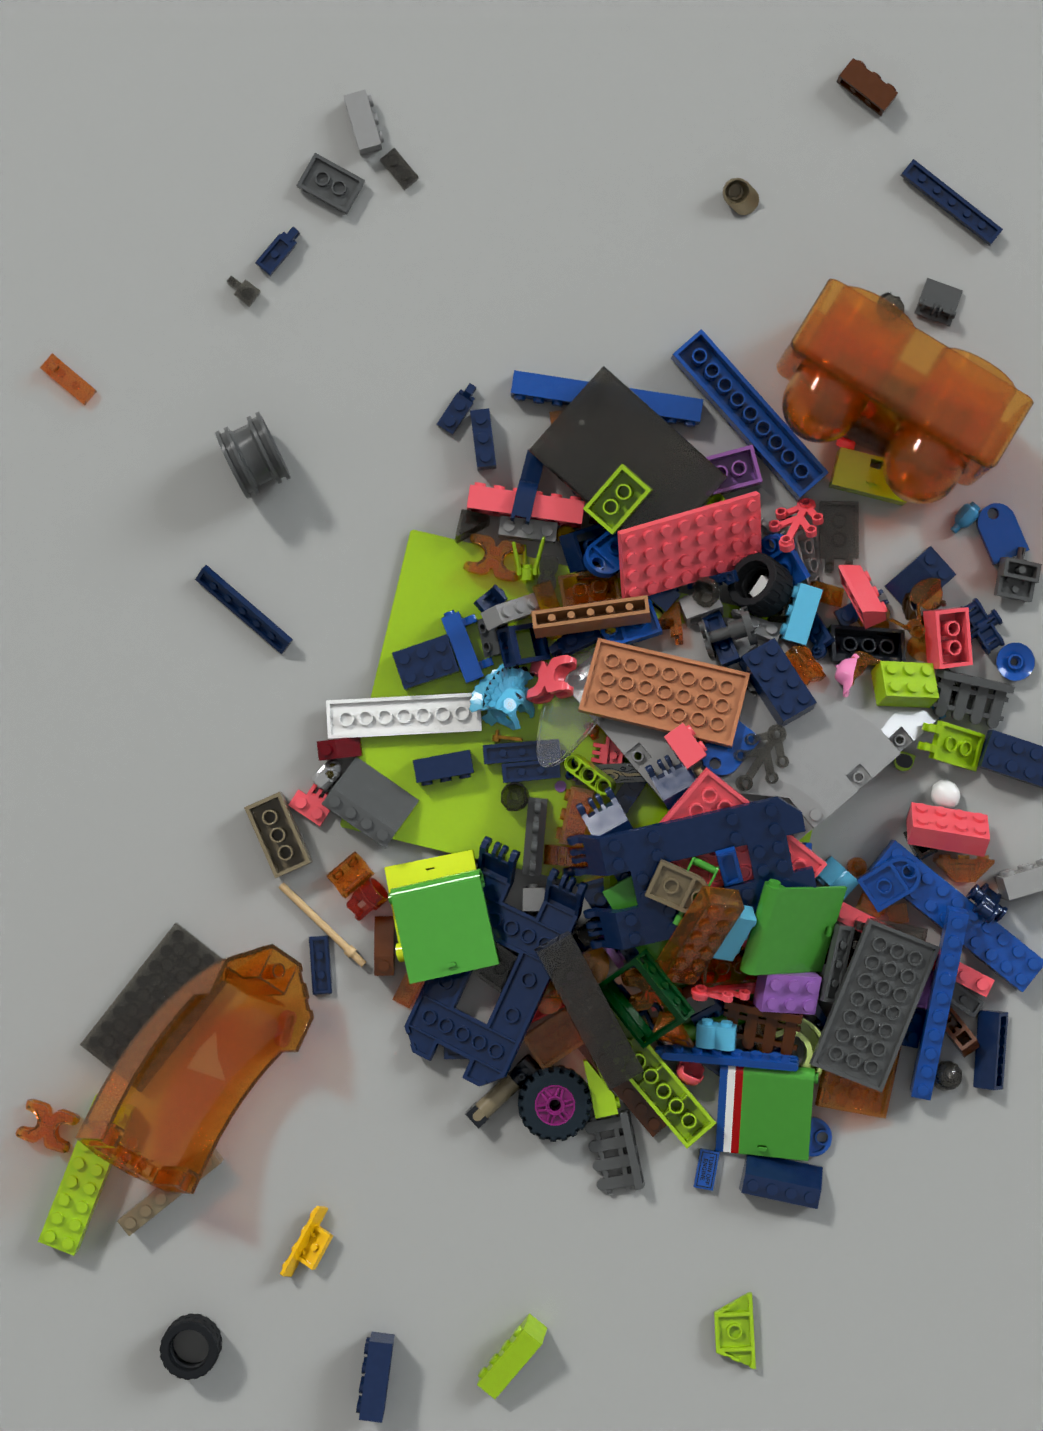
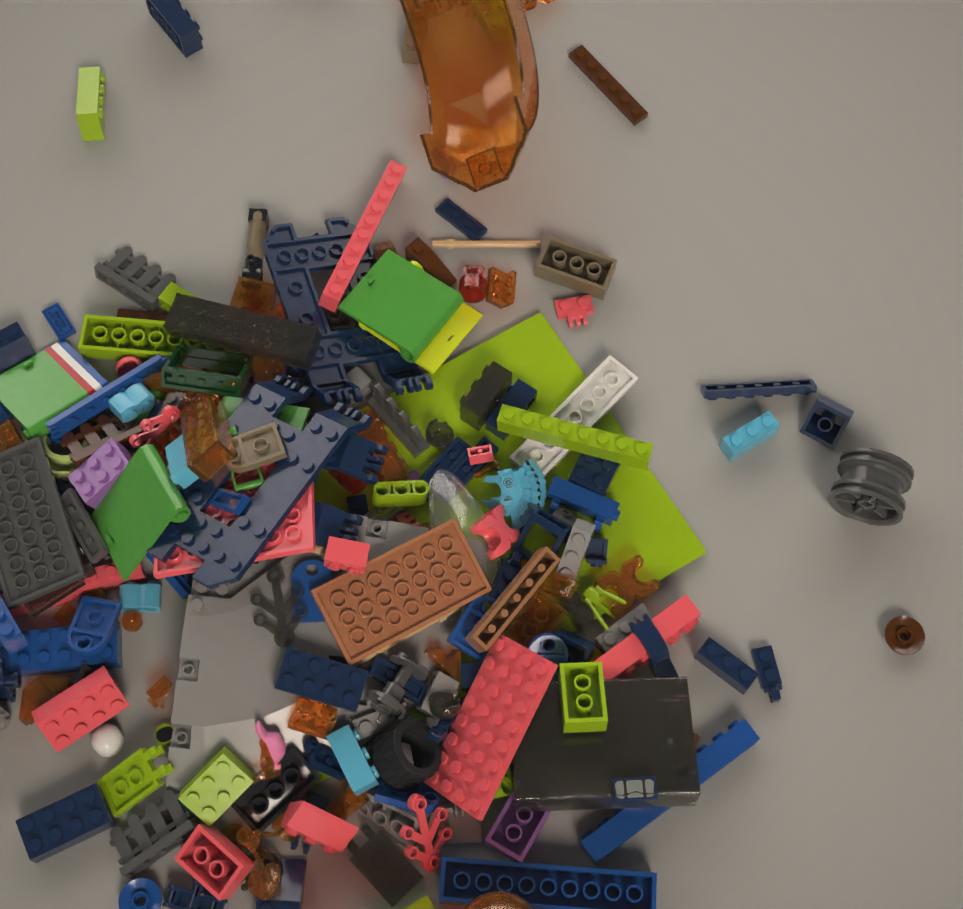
camera: 135 degrees right, 20 degrees down
clear smoke plate [80,922,237,1092] -> none
yellow bracket [280,1206,334,1277] -> none
light grey rock [311,760,342,791] -> none
dark red slope [317,737,363,761] -> none
dark grey slope [322,757,419,848] -> none
clear smoke slope [455,509,490,544] -> none
black wheel [518,1065,592,1142] -> none
none -> clear orange bracket [146,675,173,710]
none -> coral brick [318,160,407,313]
none -> clear smoke brick [459,361,512,431]
none -> coral piece [467,444,494,465]
none -> lime brick [497,404,653,471]
none -> reddish brown plate [569,45,648,126]
none -> tile [612,776,658,802]
none -> medium azure brick [719,411,780,462]
none -> dark blue slope [799,394,854,449]
none -> reddish brown dish [884,616,925,655]

